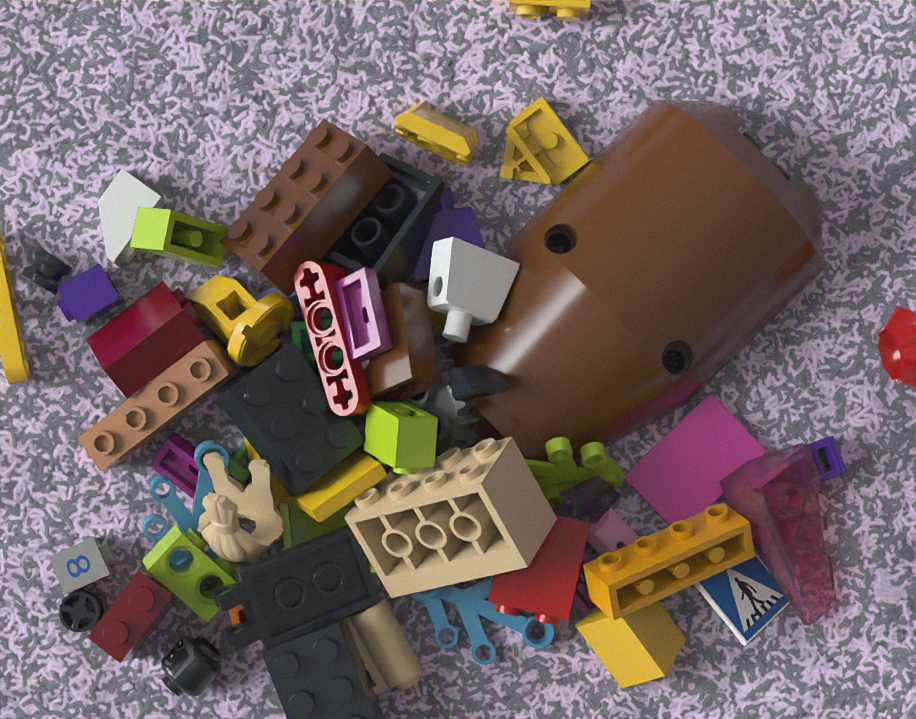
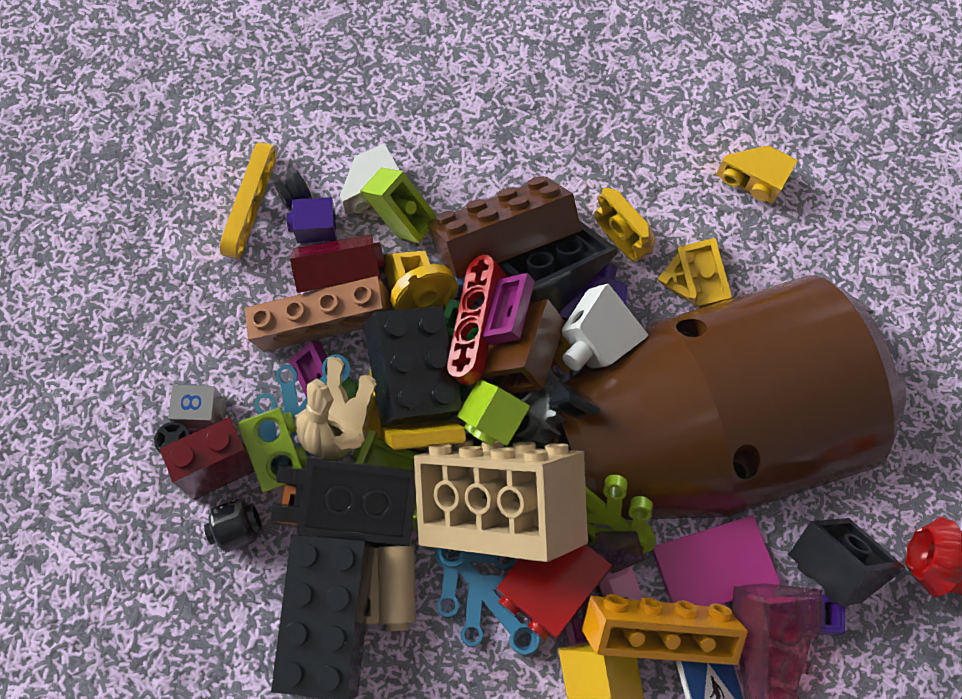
camera: 25 degrees right, 15 degrees down
none -> black slope [788,518,905,606]

